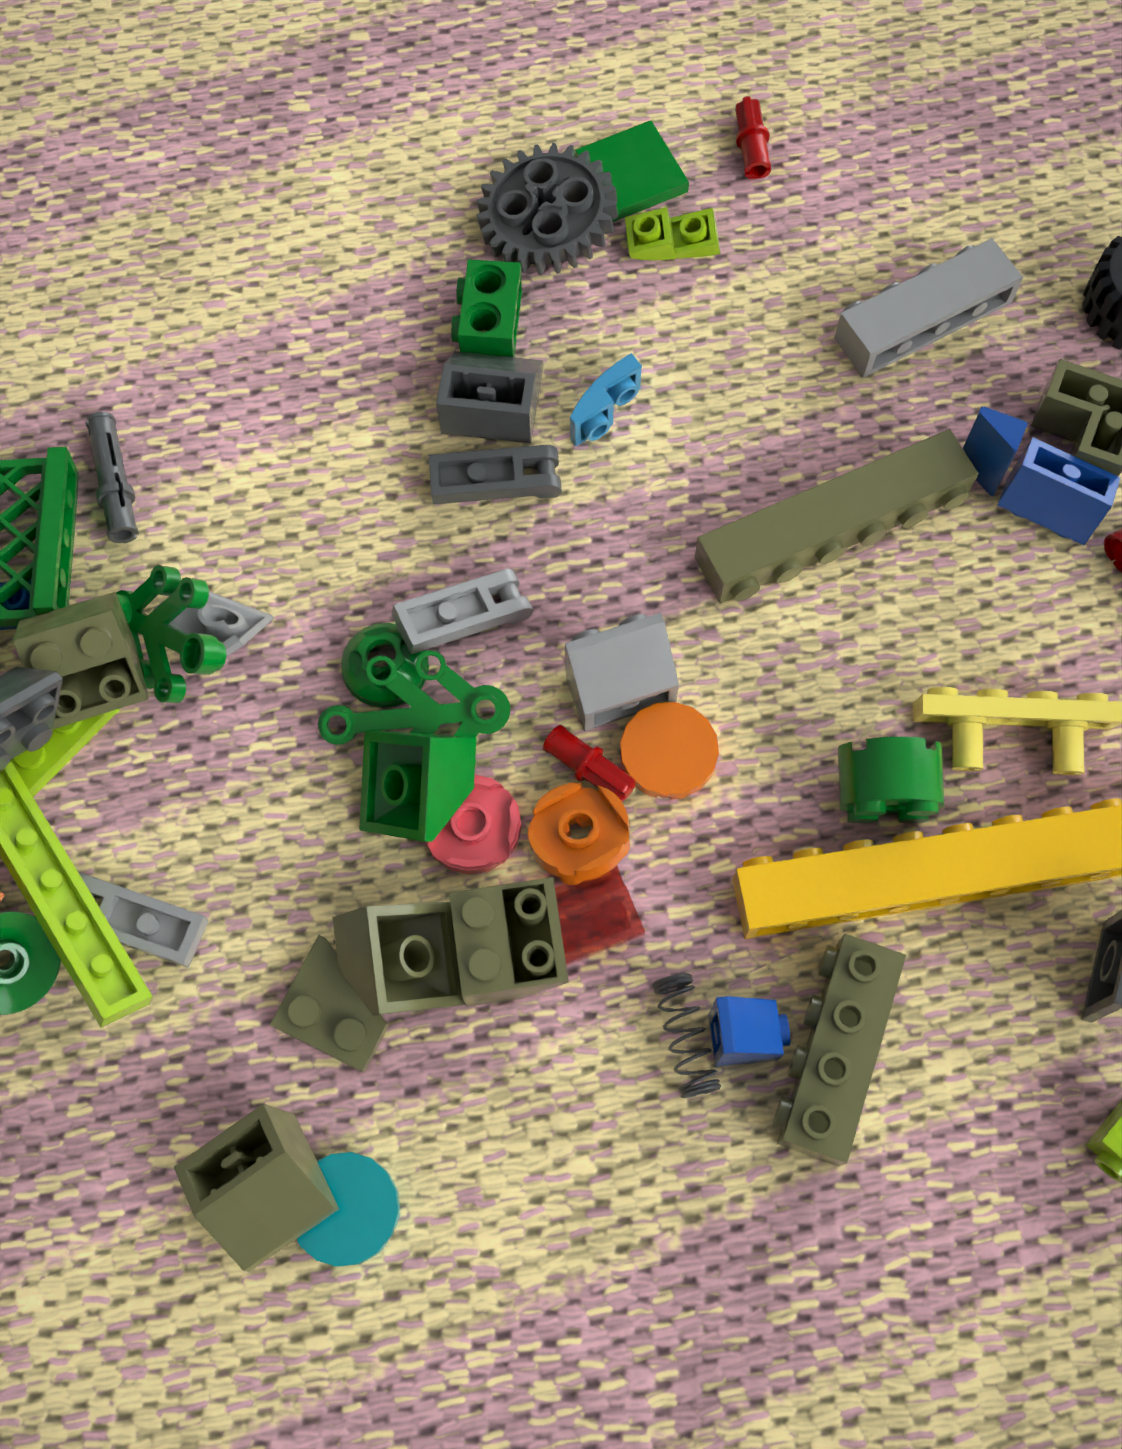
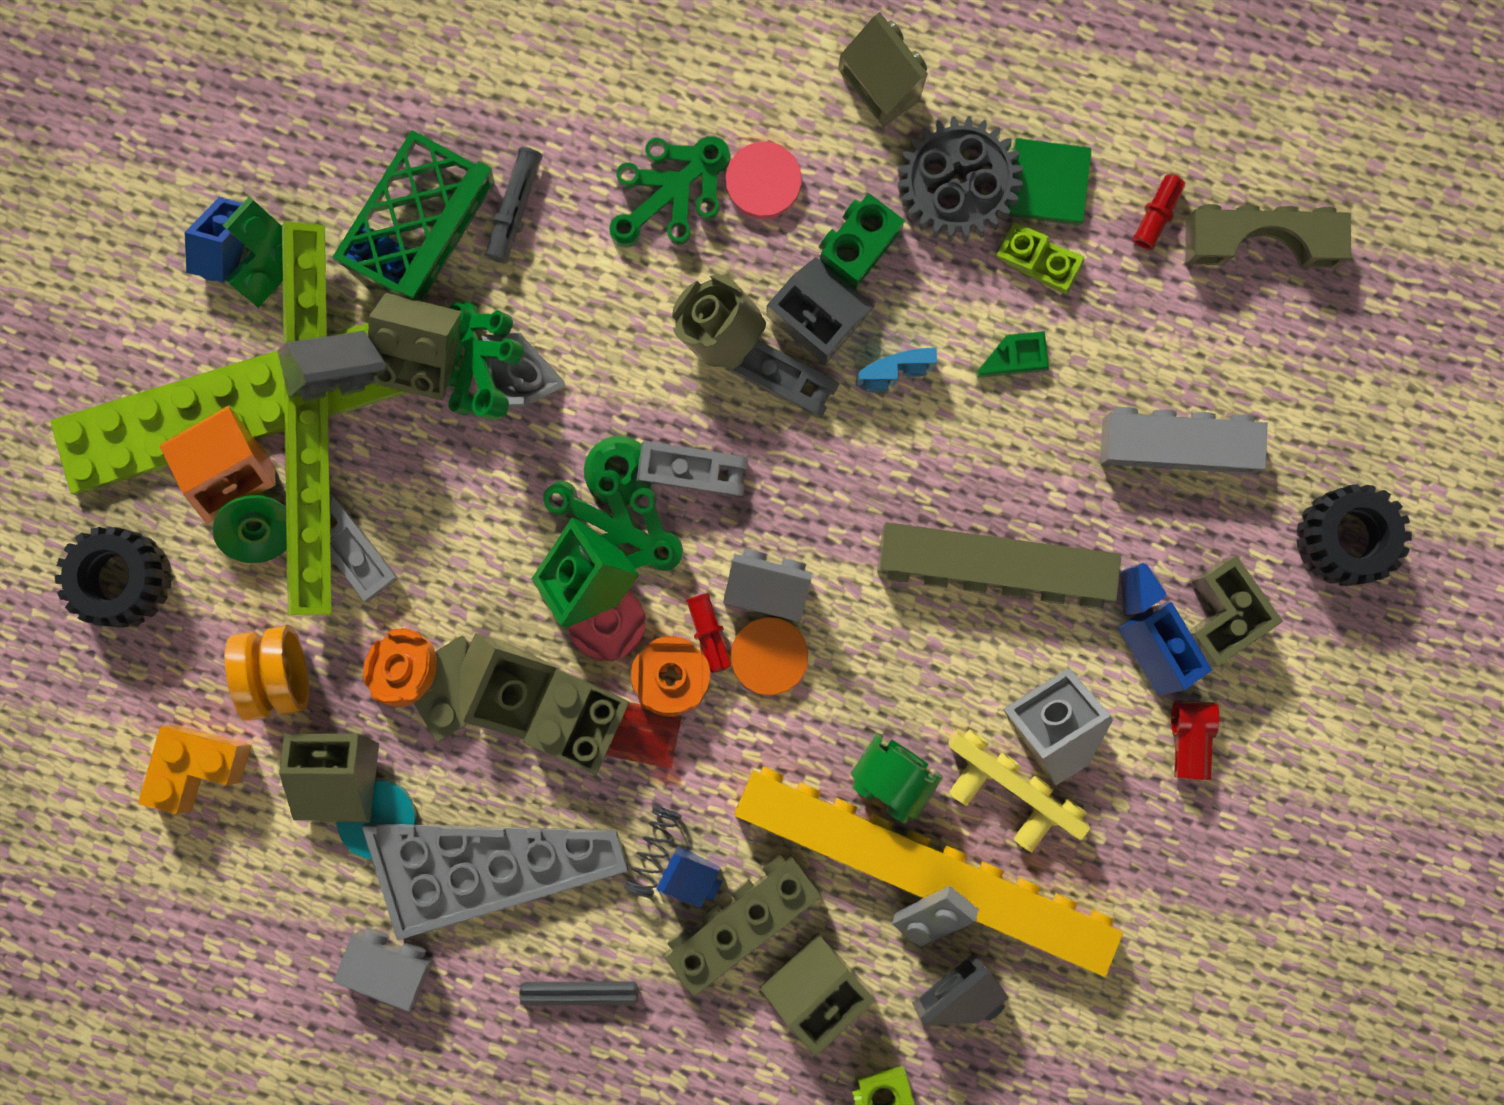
camera: 30 degrees right, 15 degrees up
none -> light orange brick [138,725,252,814]
none -> light orange wheel [225,625,309,721]
none -> light grey brick [333,928,434,1011]
none -> light grey wing [362,823,628,941]
none -> orange tile [363,628,437,708]
none -> dark grey axle [519,981,638,1006]
none -> green plant [609,136,730,248]
none -> olive brick [672,274,766,369]
none -> coral tile [726,141,802,219]
none -> olive slope [760,932,876,1057]
none -> olive slope [838,12,928,128]
none -> light grey plate [892,886,979,947]
none -> green tile [976,331,1049,378]
none -> light grey slope [1003,668,1113,786]
none -> olive arch [1185,204,1351,268]

